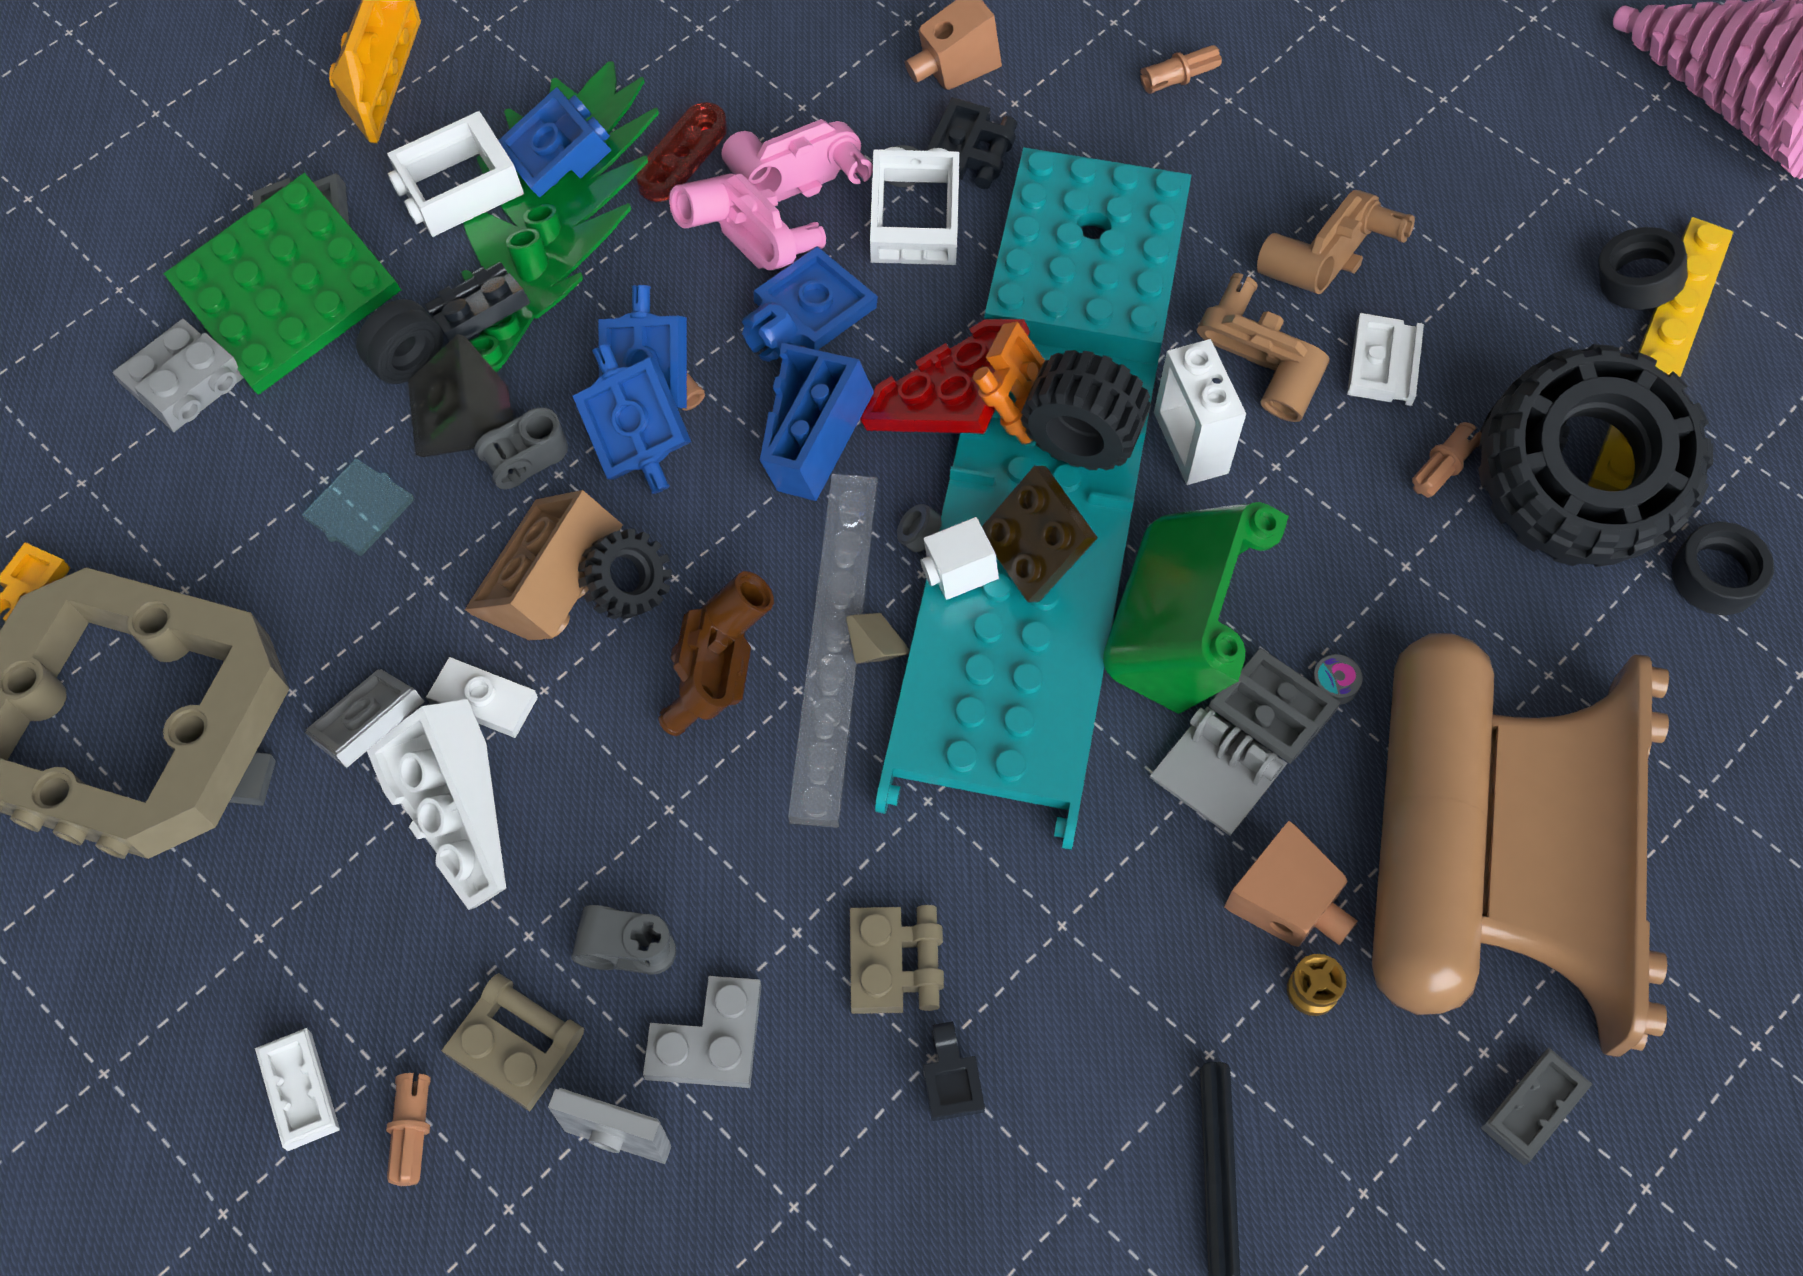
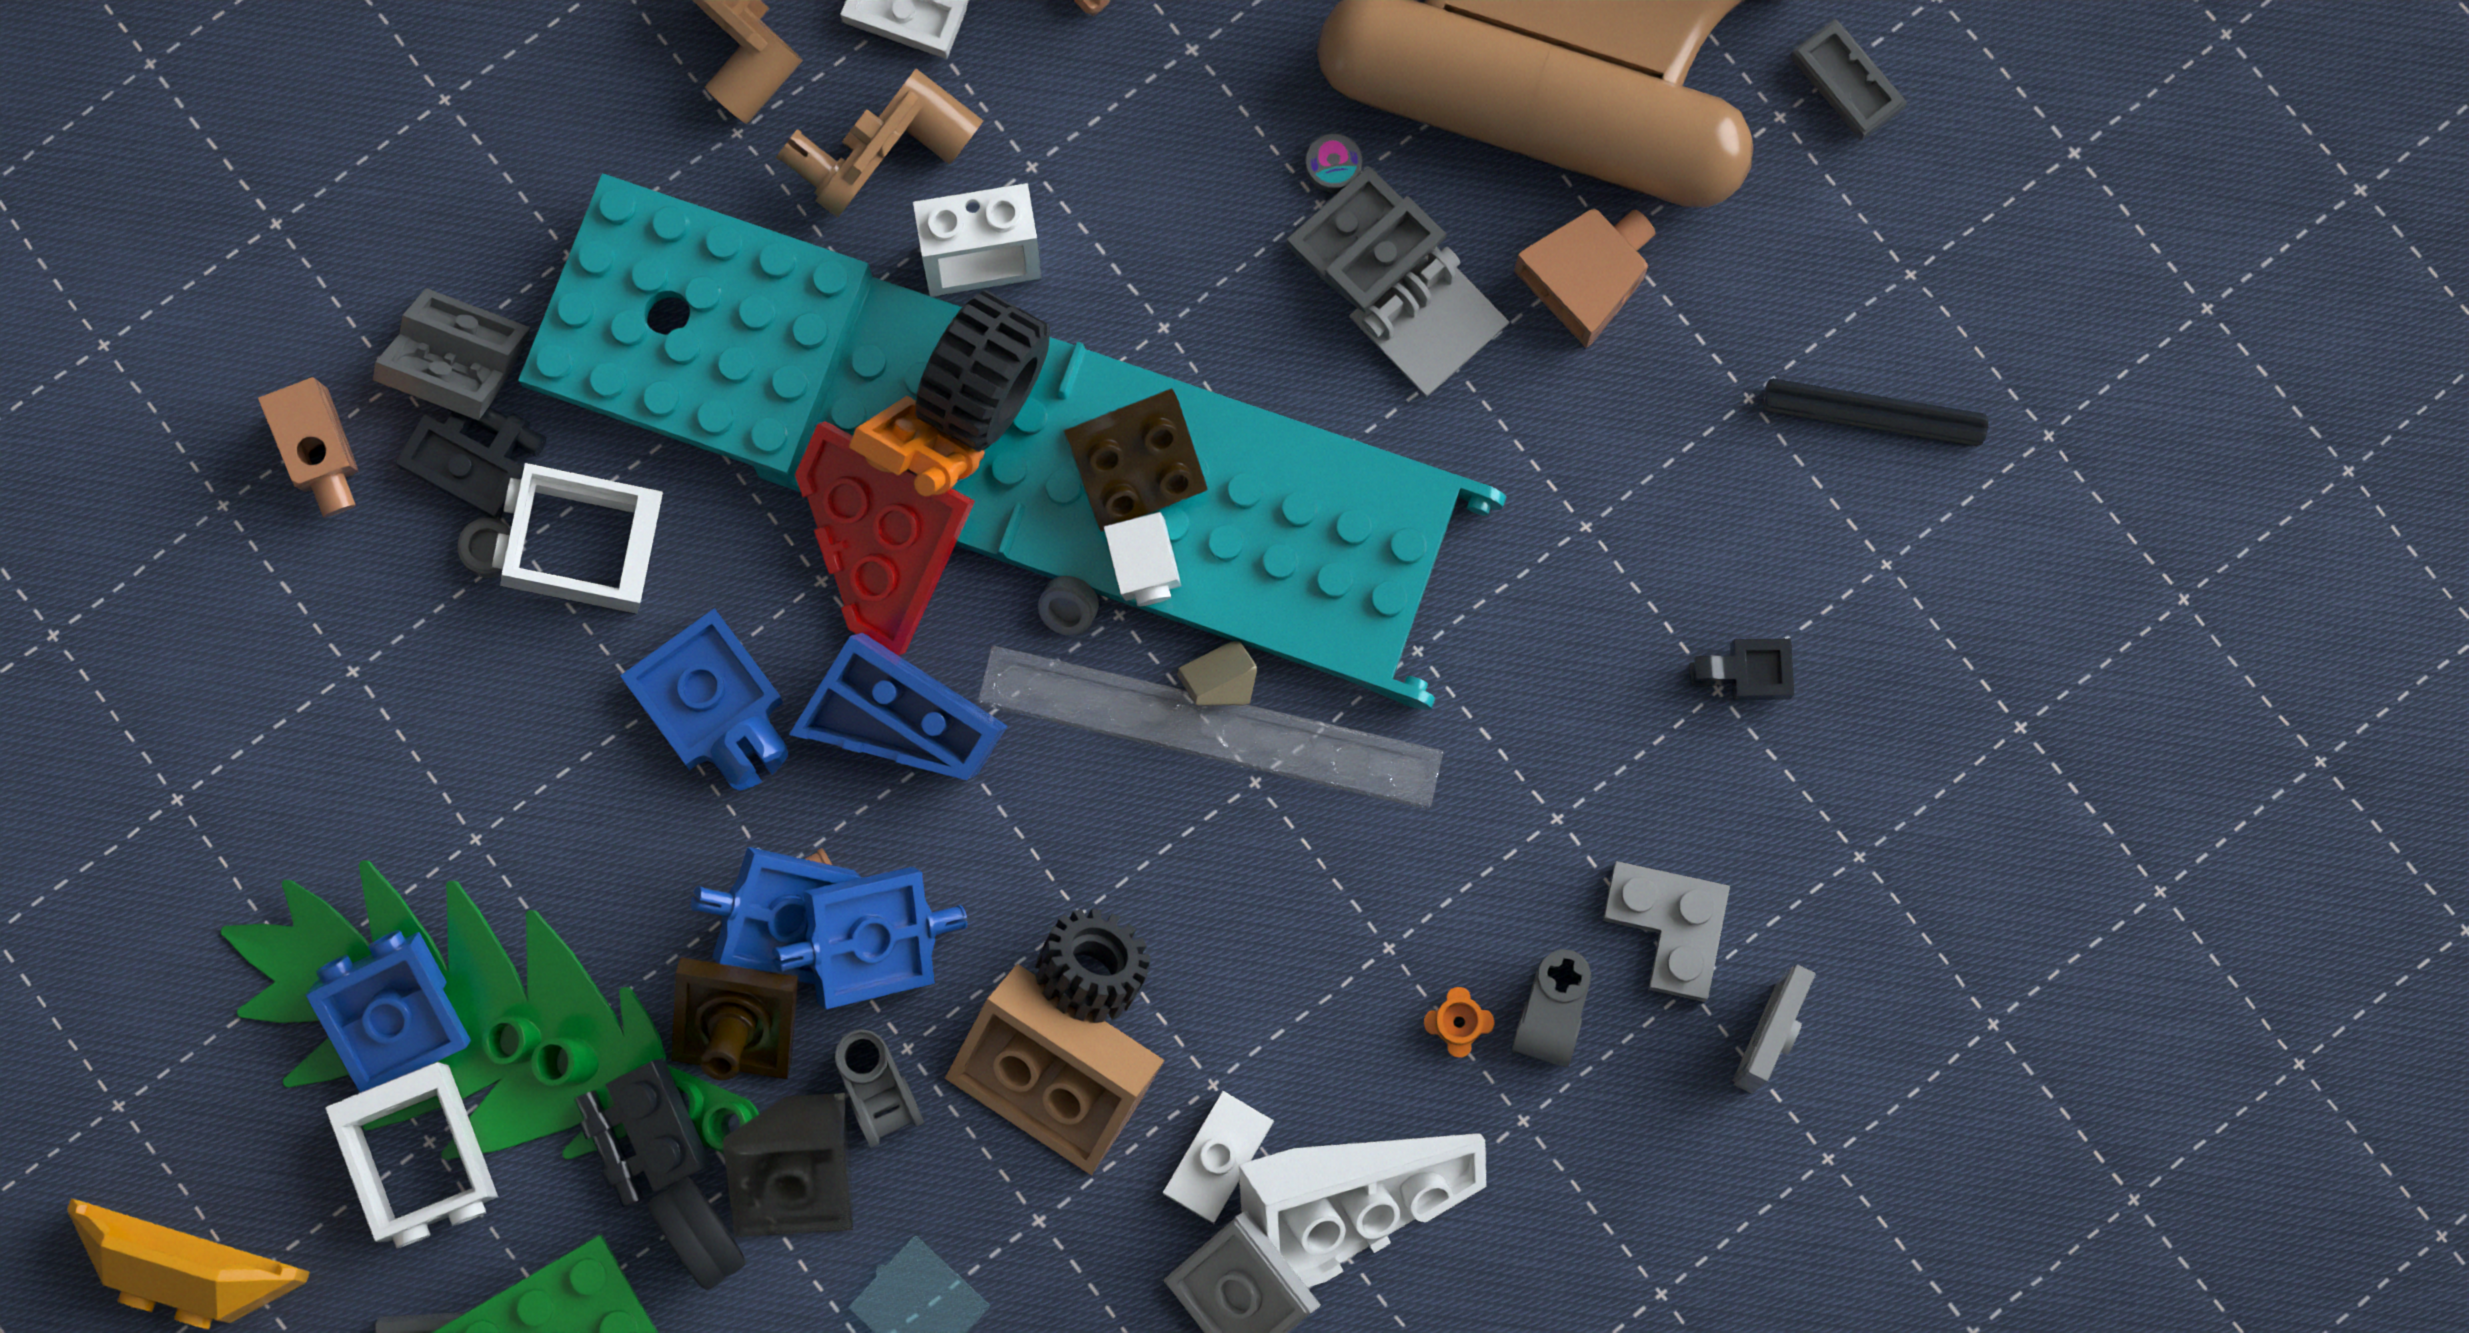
camera: 85 degrees left, 15 degrees up
nougat axle [386,1073,431,1186] -> none
dark tan plate [441,973,584,1112] -> none
clear red plate [636,102,727,202] -> none
reddish brown piece [658,571,774,736] -> none
bright pink piece [669,173,826,270] -> none
bright pink piece [722,119,873,202] -> none
dark tan plate [850,905,944,1014] -> none
green windscreen [1103,502,1289,714] -> none
nougat axle [1141,45,1222,94] -> none
pearl gold wheel [1287,954,1346,1016] -> none
none -> dark grey slope [373,288,530,420]
none -> dark brown plate [671,957,798,1080]
none -> orange plate [1424,987,1494,1058]

